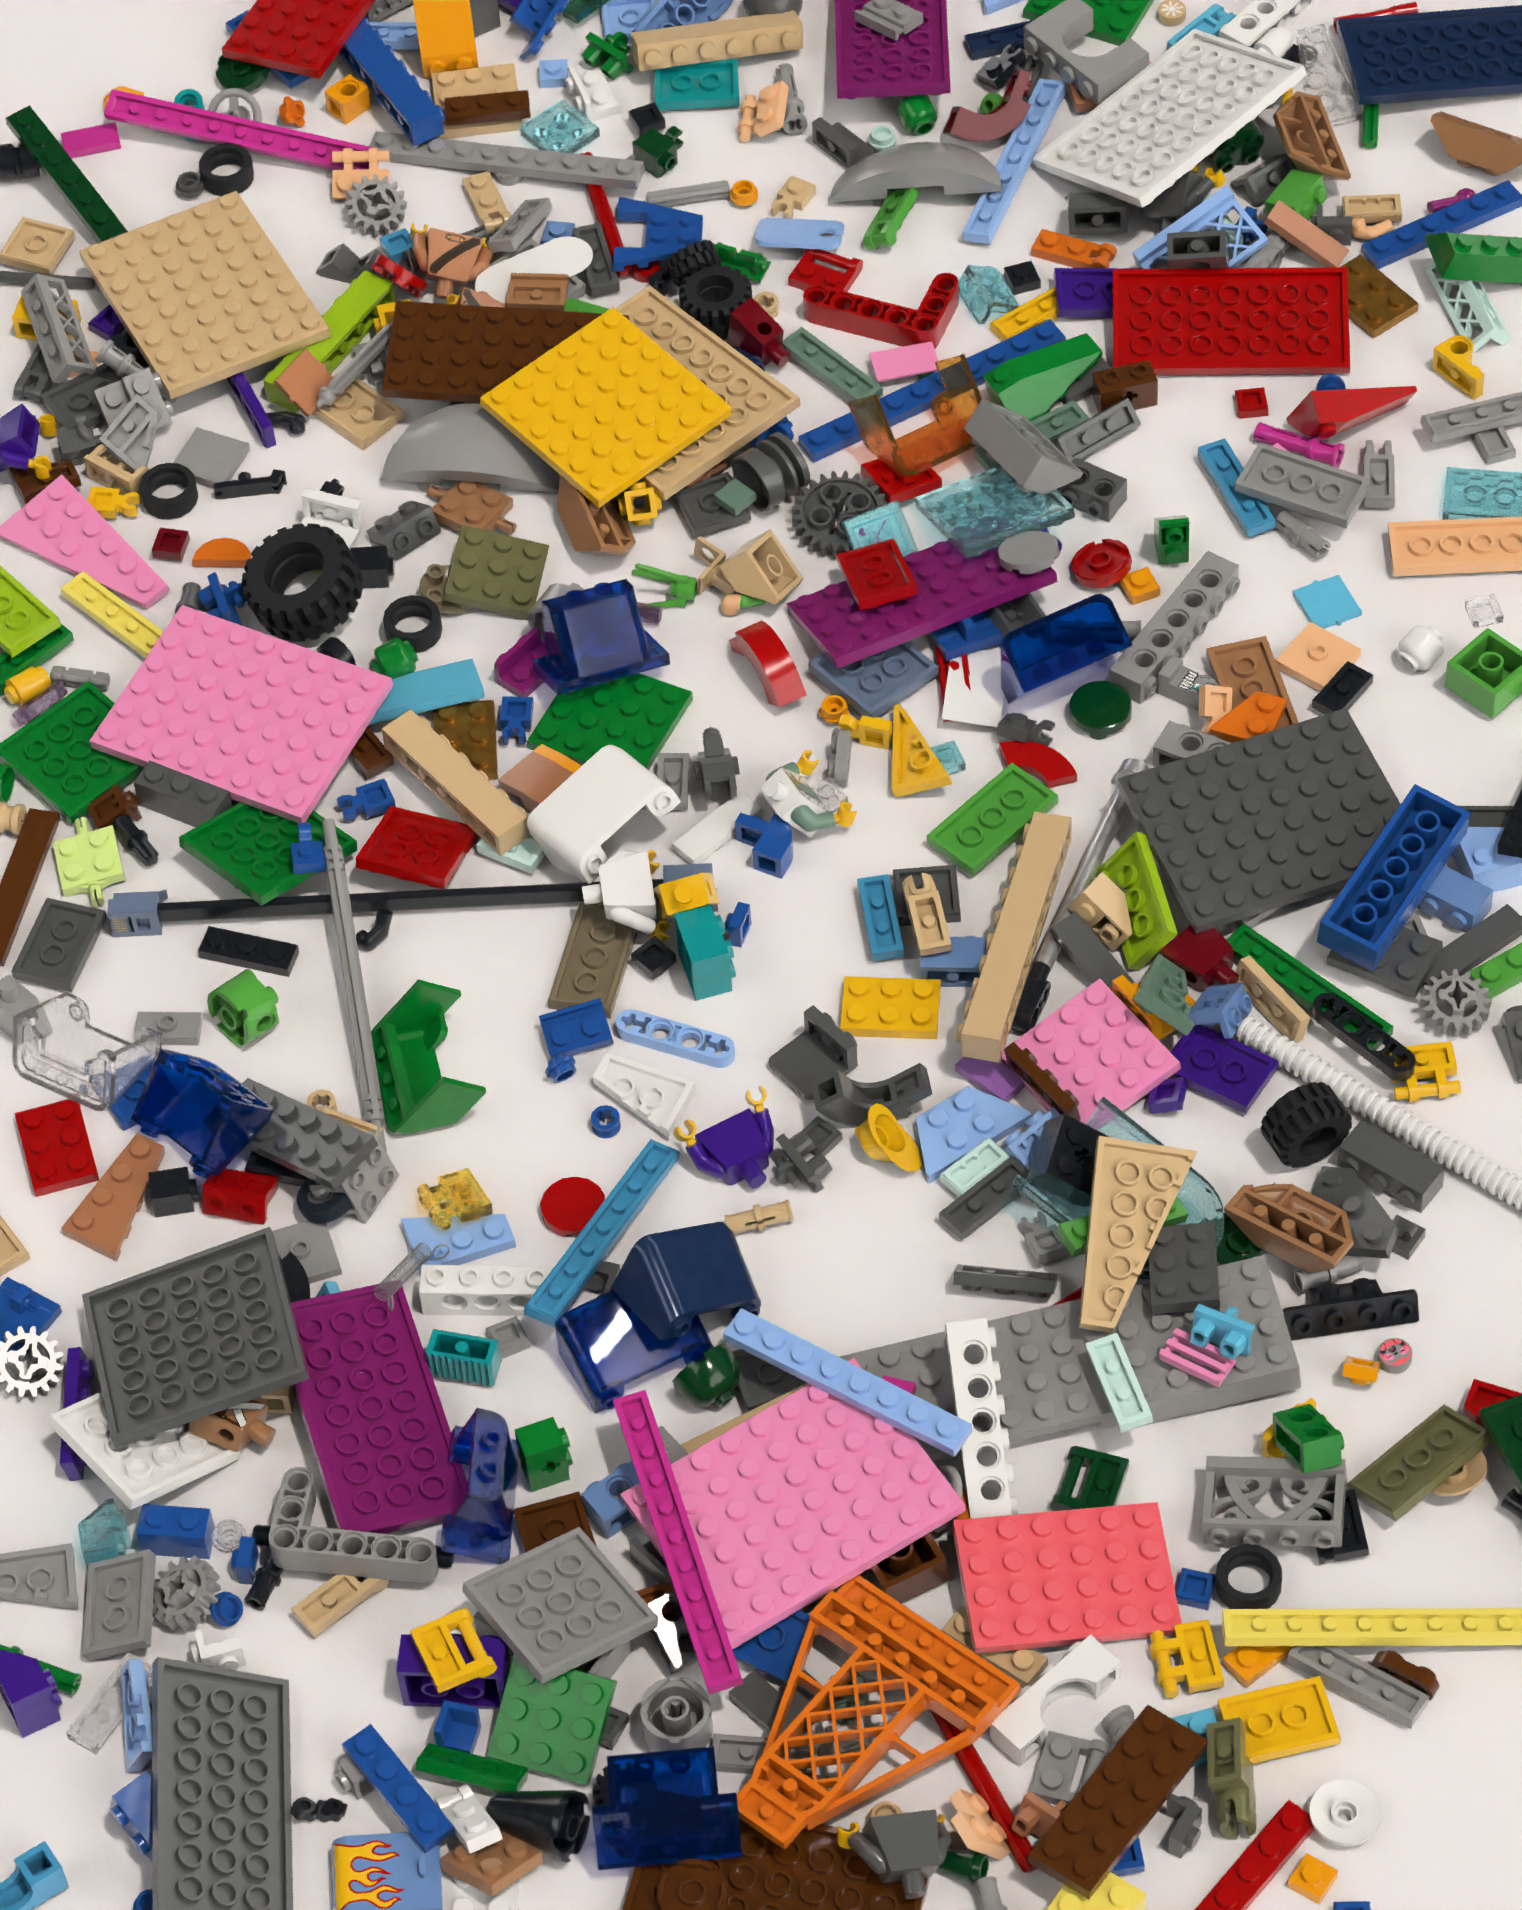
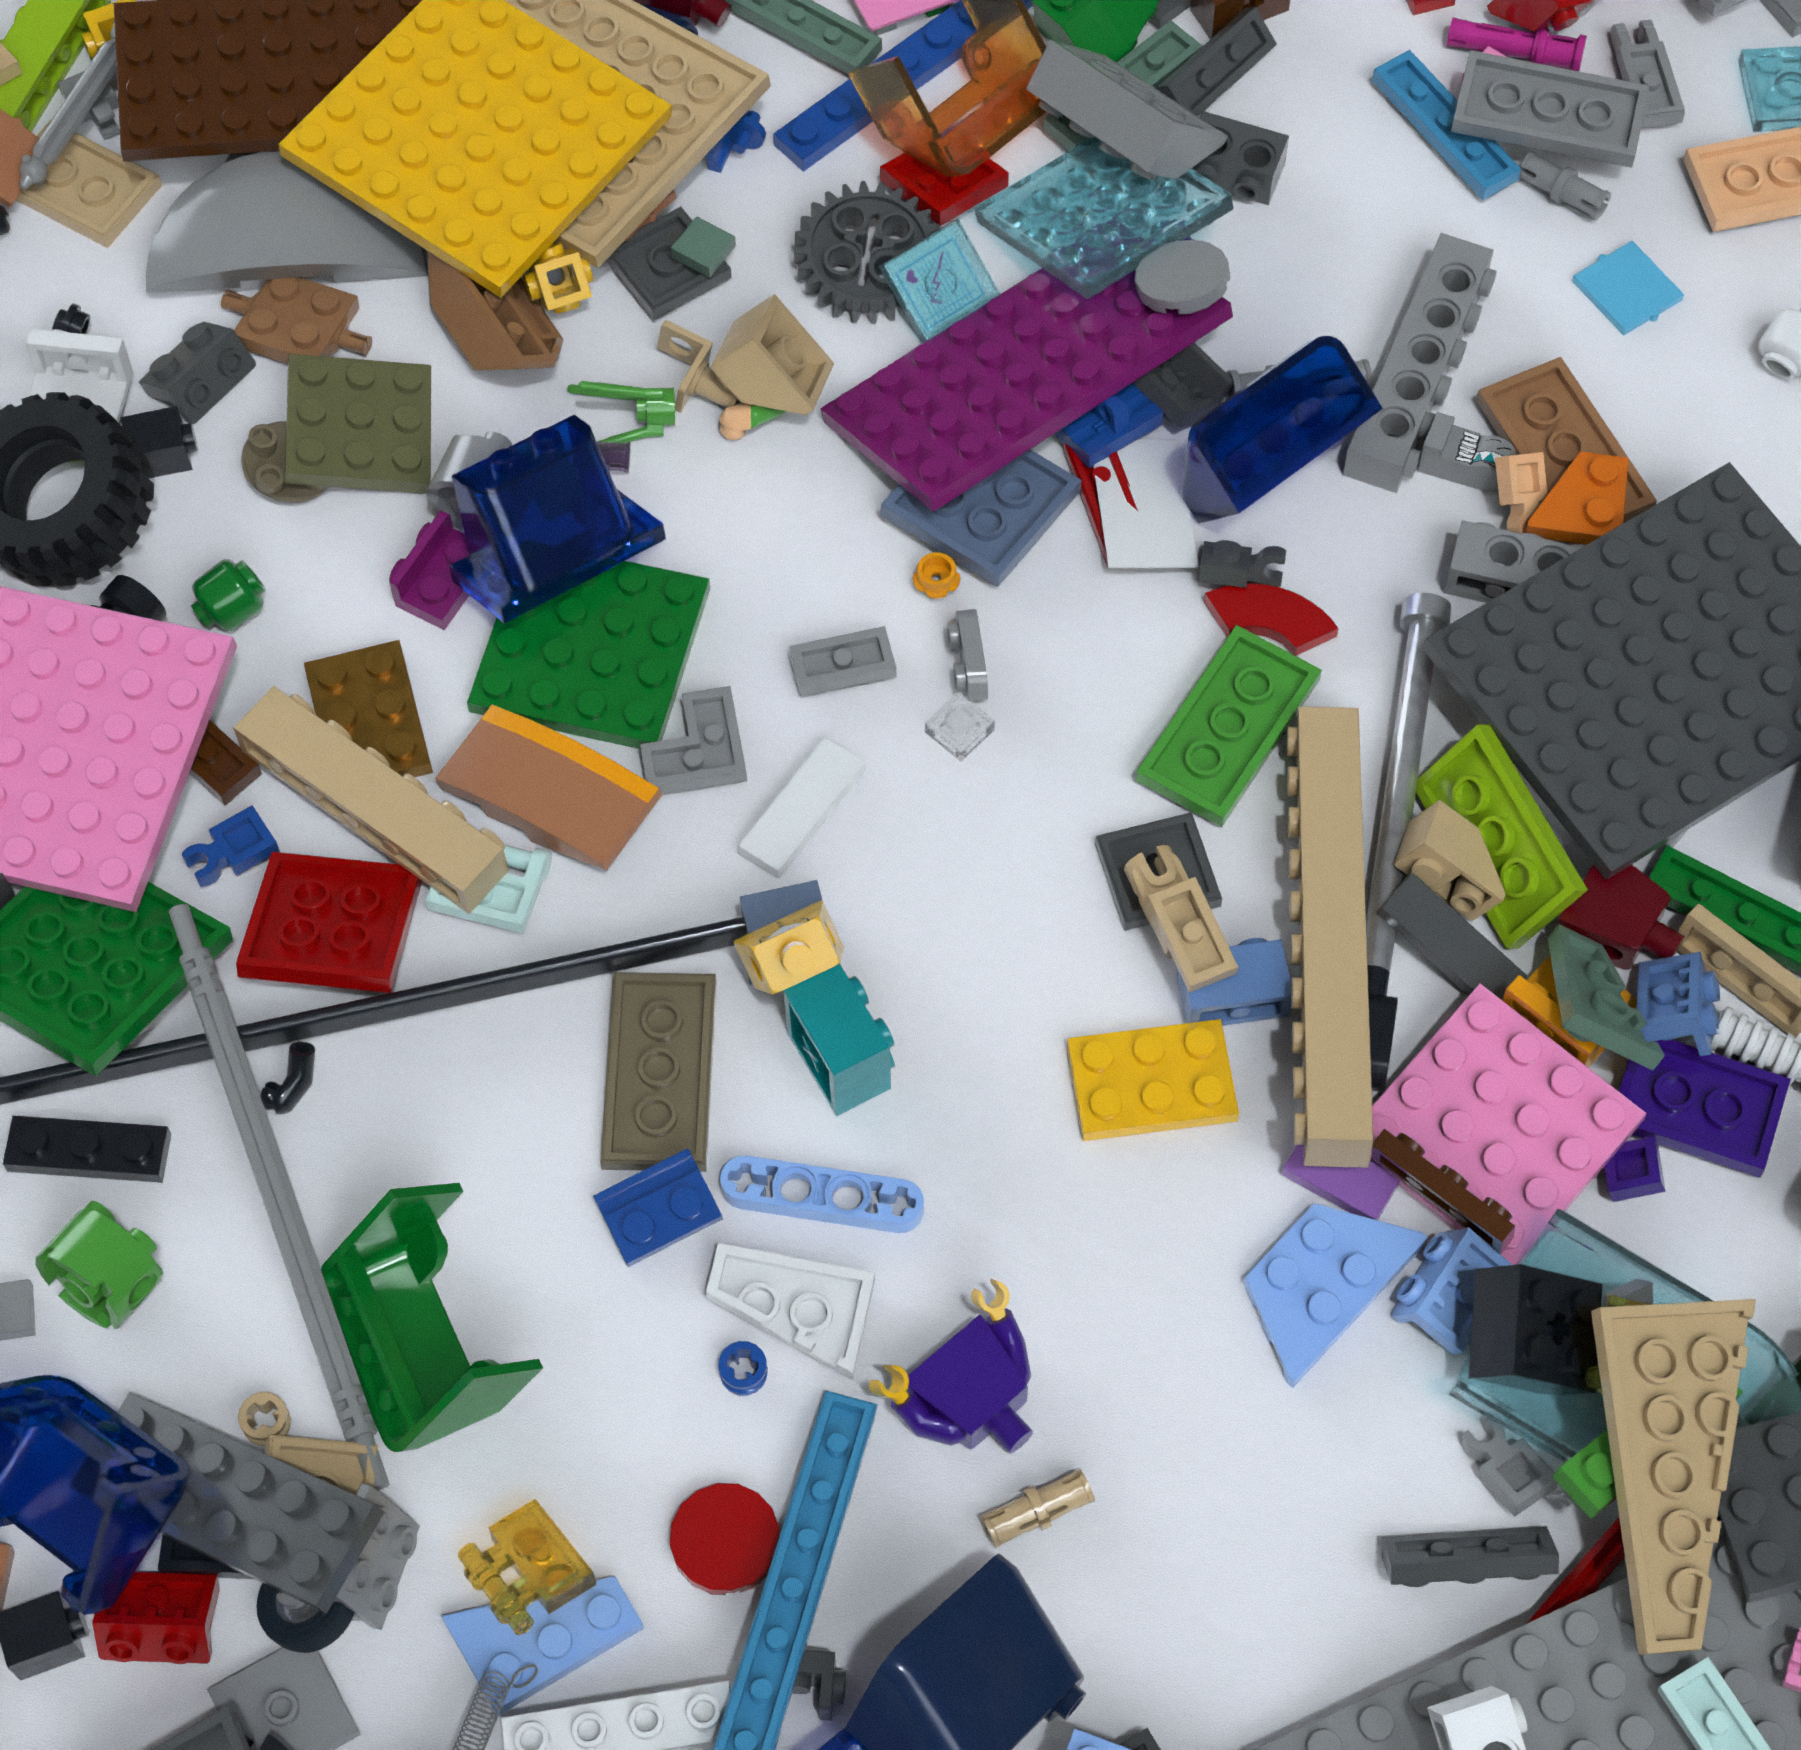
camera: 15 degrees left, 10 degrees up
blue plate [290,822,325,874] -> none
medium azure tile [369,658,485,725] -> none
black tyre [383,595,442,653] -> none
blue plate [500,696,534,745] -> none
white windscreen [527,745,681,885] -> none
blue plate [545,1054,577,1083] -> none
white torso [582,850,670,943] -> none
black plate [631,936,677,979] -> none
dark grey hinge [694,727,740,801] -> none
blue plate [725,902,752,948] -> none
arch [729,620,807,707] -> none
dark grey wheel [732,432,810,512] -> none
blue brick [735,812,793,879] -> none
torso [760,750,857,837] -> none
dark grey bracket [769,1005,858,1100] -> none
dark grey hips [774,1130,833,1193] -> none
dark grey tile [802,1116,842,1156] -> none
dark grey arch [811,1063,932,1126] -> none
red plate [836,538,919,611] -> none
yellow plate [838,714,893,750] -> none
yellow piece [855,1104,922,1172] -> none
dark azure plate [857,874,904,961] -> none
yellow wing [892,704,952,797] -> none
clear light blue plate [931,740,966,775] -> none
dark grey plate [939,1156,1032,1240] -> none
light aqua plate [940,1137,1011,1197] -> none
dark green tile [1070,681,1132,740] -> none
red tile [1071,539,1132,588] -> none
light orange plate [1120,567,1160,605] -> none
green slope [1154,515,1190,565] -> none
light nougat plate [1275,622,1361,691] -> none
black plate [1312,661,1373,714] -> none
none -> light grey plate [789,626,896,697]

